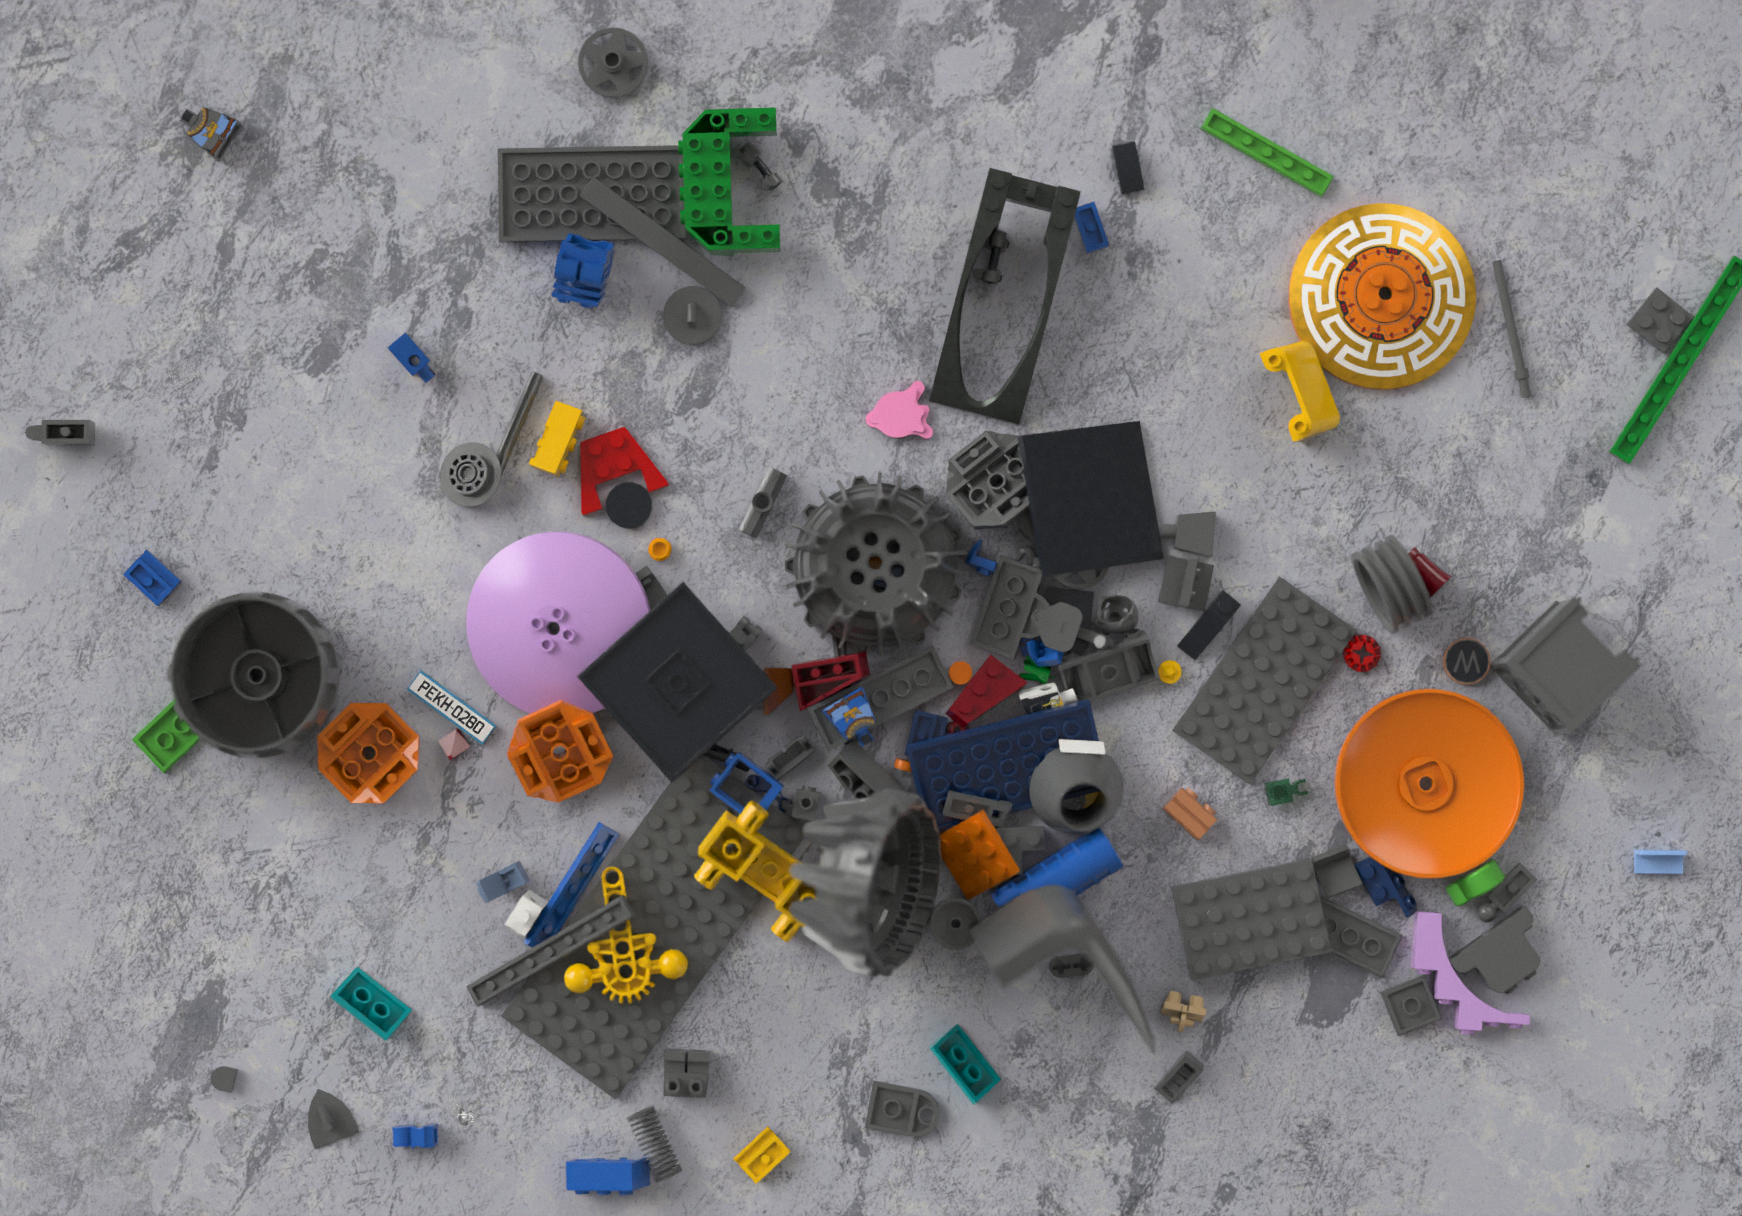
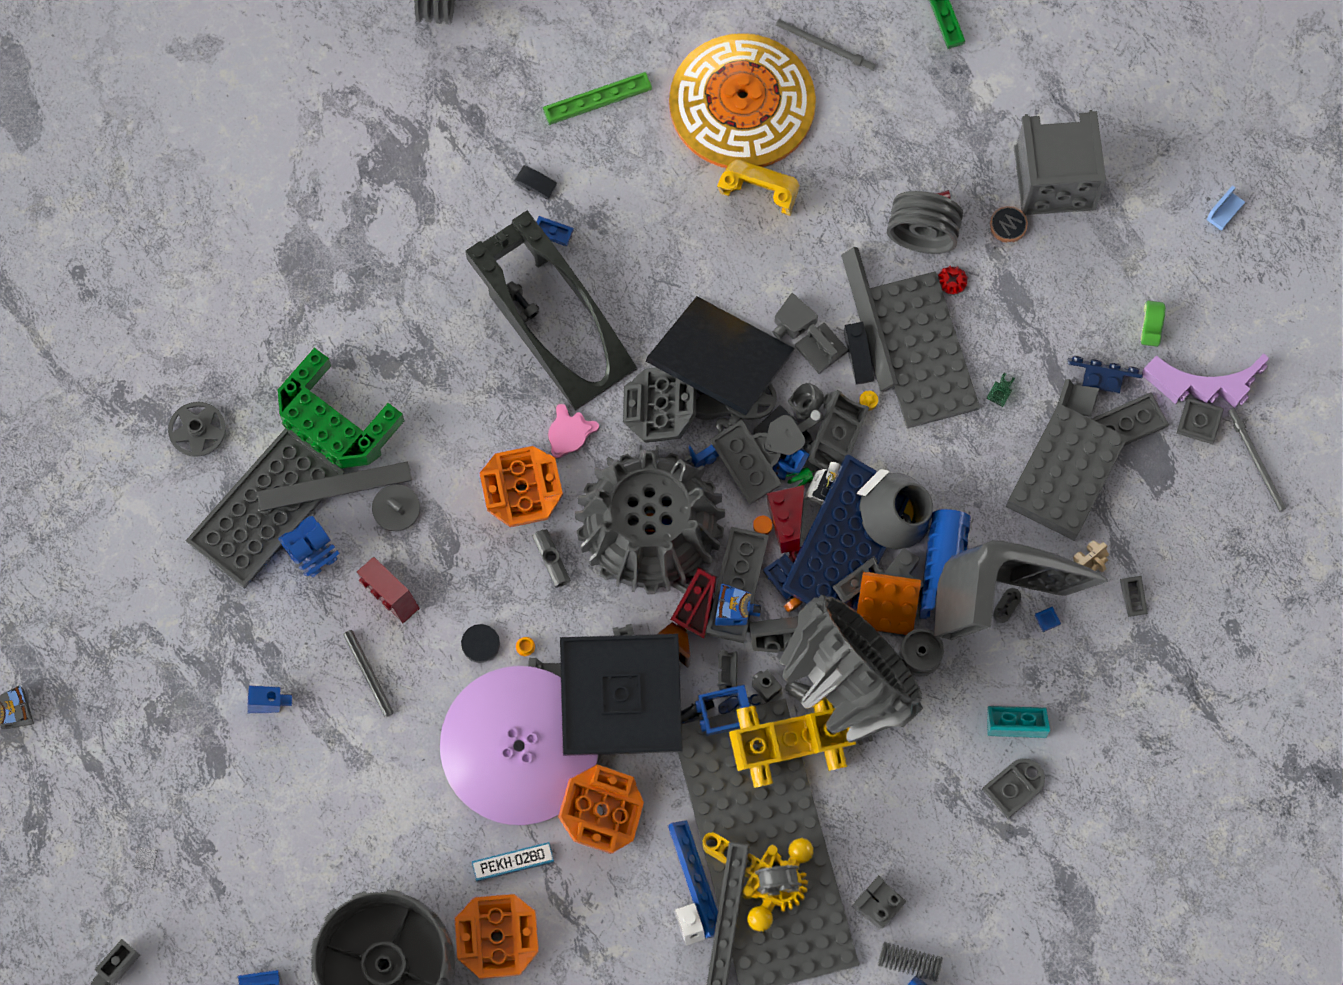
camera: 50 degrees left, 15 degrees down
slope [438,728,471,760] -> none
wheel [440,442,501,507] -> none
sand blue bracket [475,861,530,903] -> none
yellow wedge [529,401,586,478] -> none
red wing [580,426,669,516] -> none
yellow plate [733,1126,791,1184] -> none
dark grey piece [738,142,783,191] -> none
nougat brick [1162,788,1217,840] -> none
orange dish [1334,689,1524,878] -> none
dark grey brick [1448,905,1540,994] -> none
dark grey plate [1477,863,1537,922] -> none
none -> dark red wedge [356,556,420,624]
none -> orange piece [480,446,563,527]
none -> dark grey wheel [755,865,802,896]
none -> dark grey tile [841,247,898,392]
none -> blue tile [1034,606,1061,632]
none -> dark grey bar [1228,408,1286,512]

